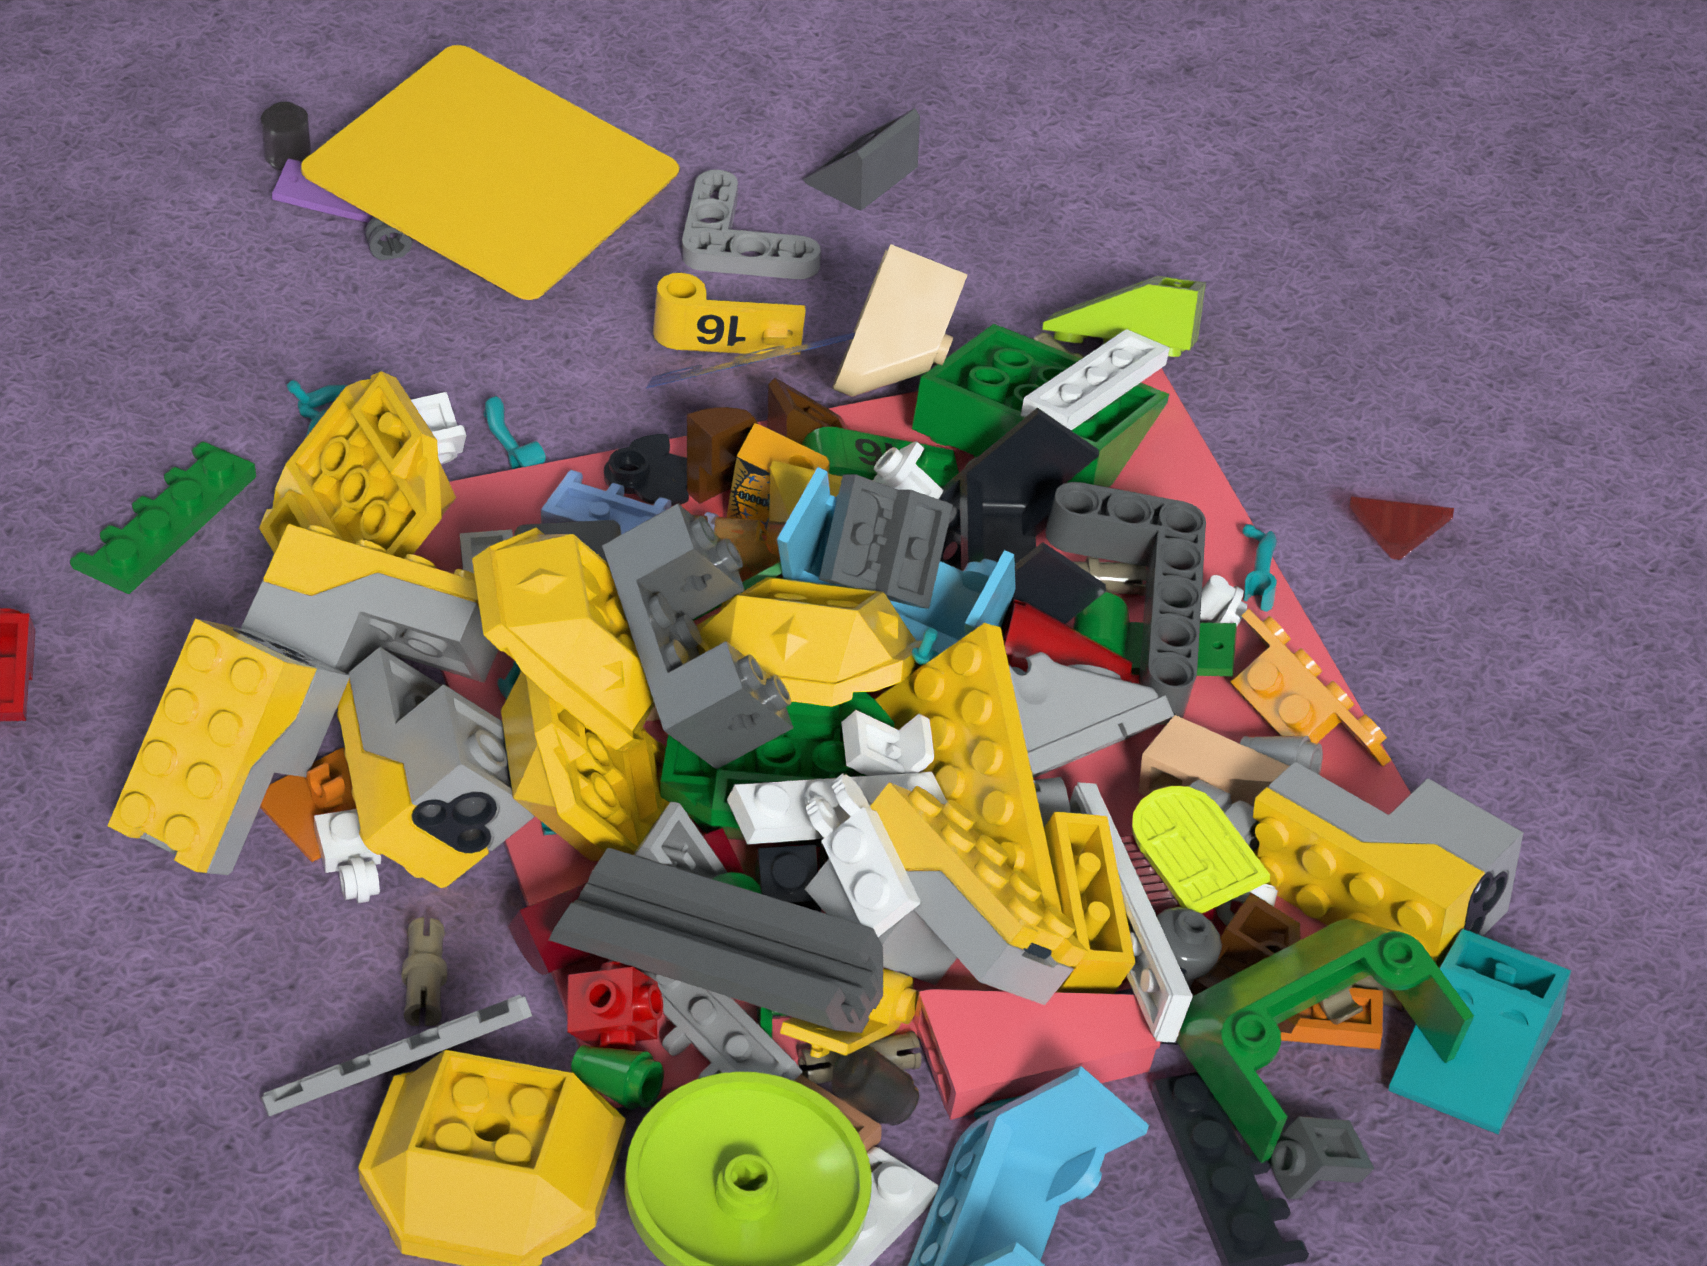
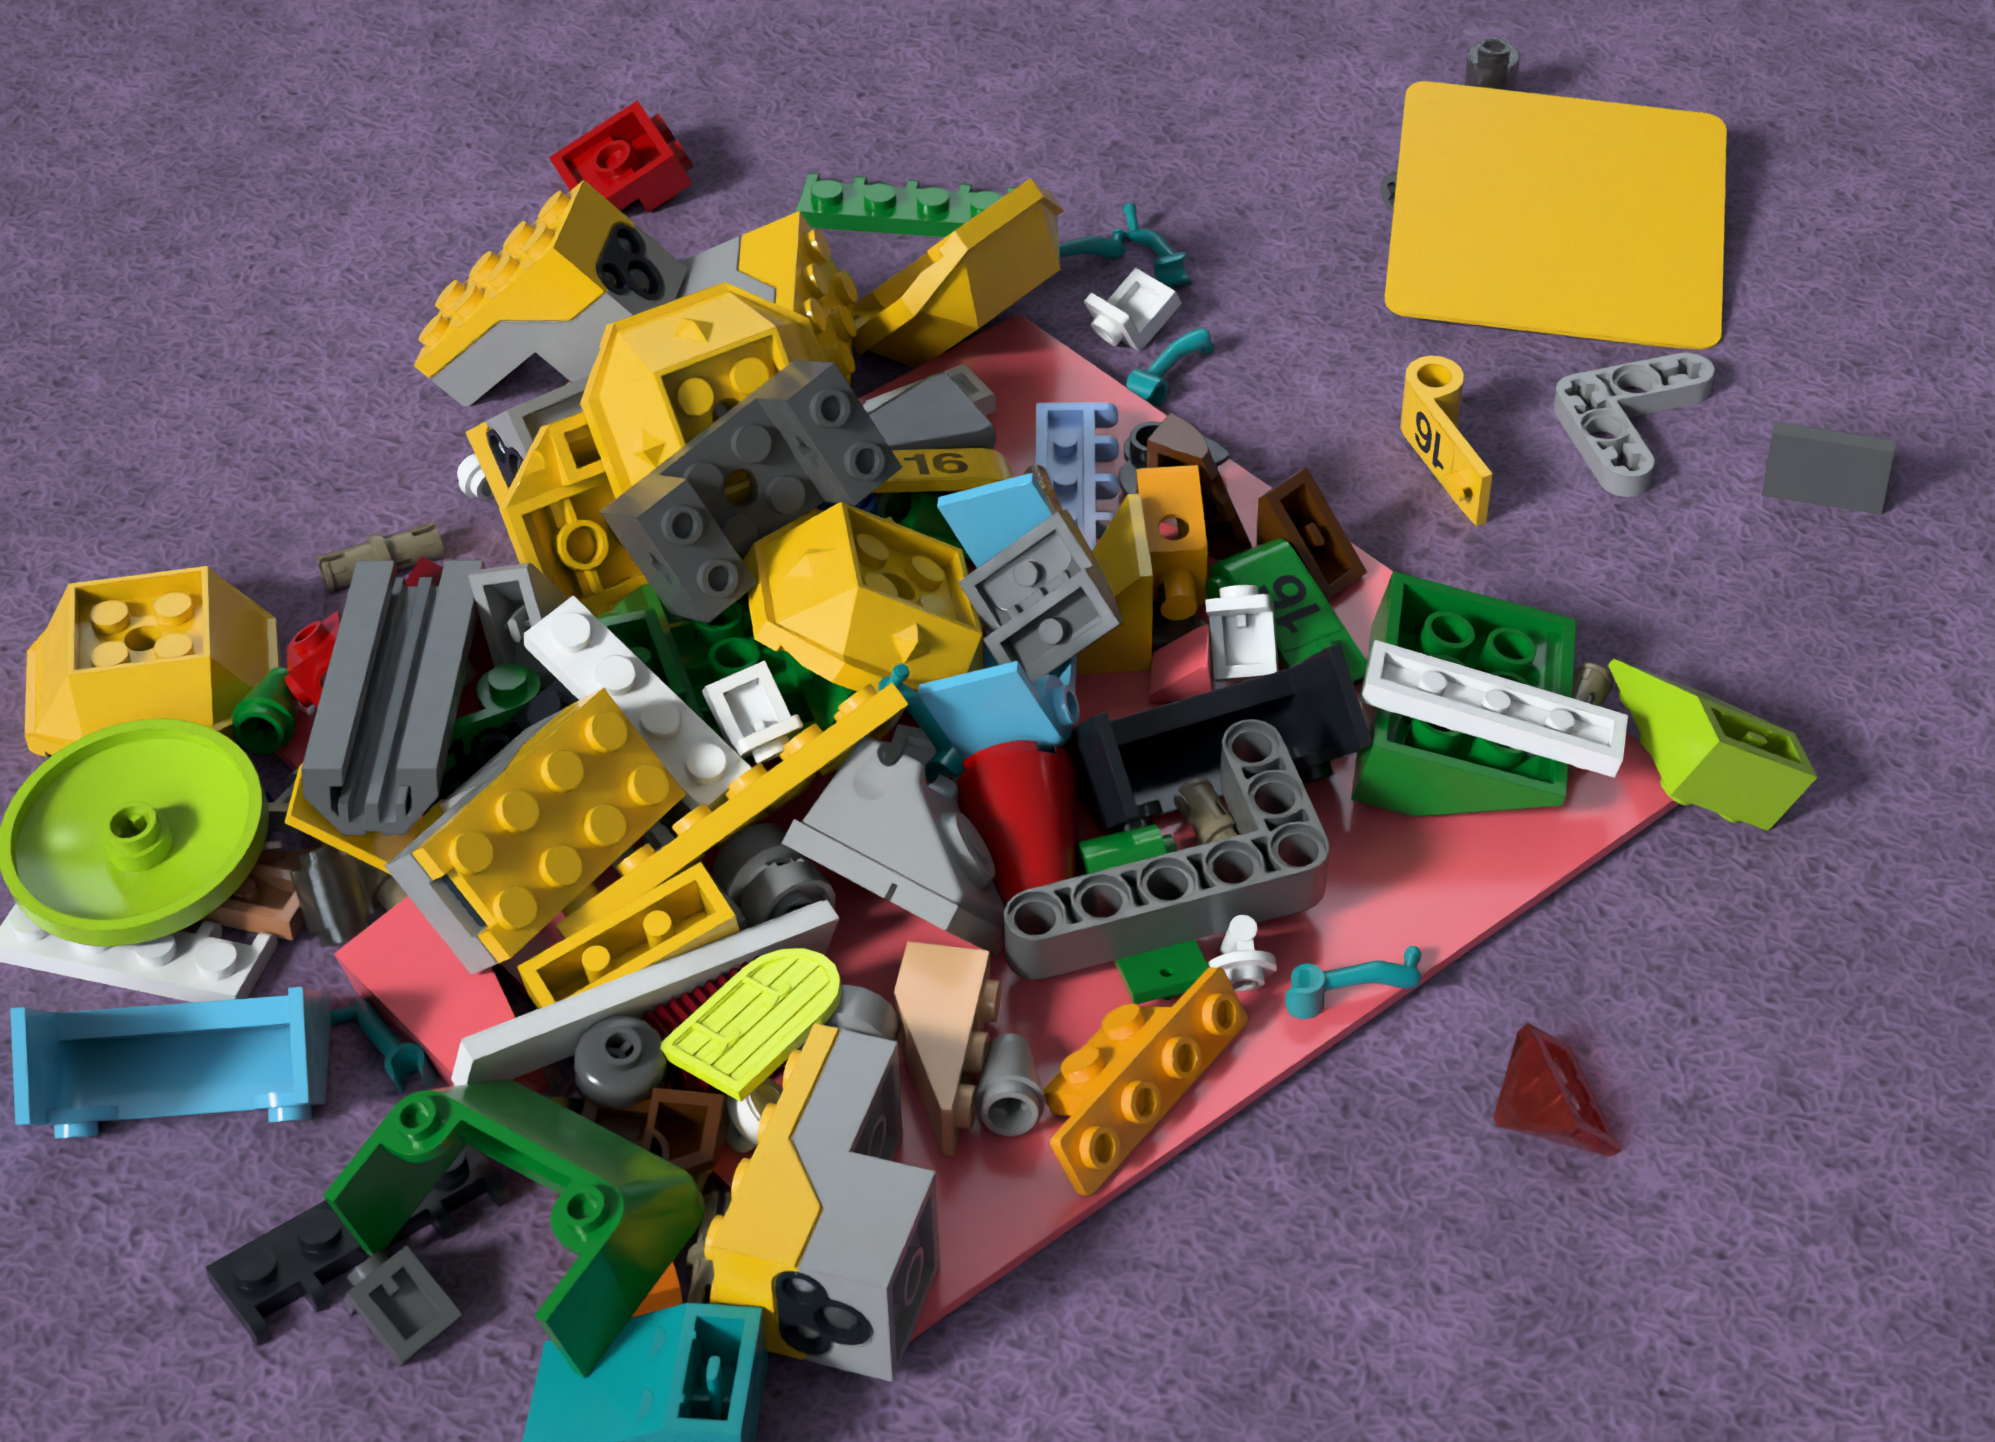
camera: 70 degrees right, 0 degrees up
light grey tile [261,995,532,1117] -> none
piece [646,332,856,388] -> none
white hinge [805,774,921,937] -> none
windscreen [831,244,968,397] -> none

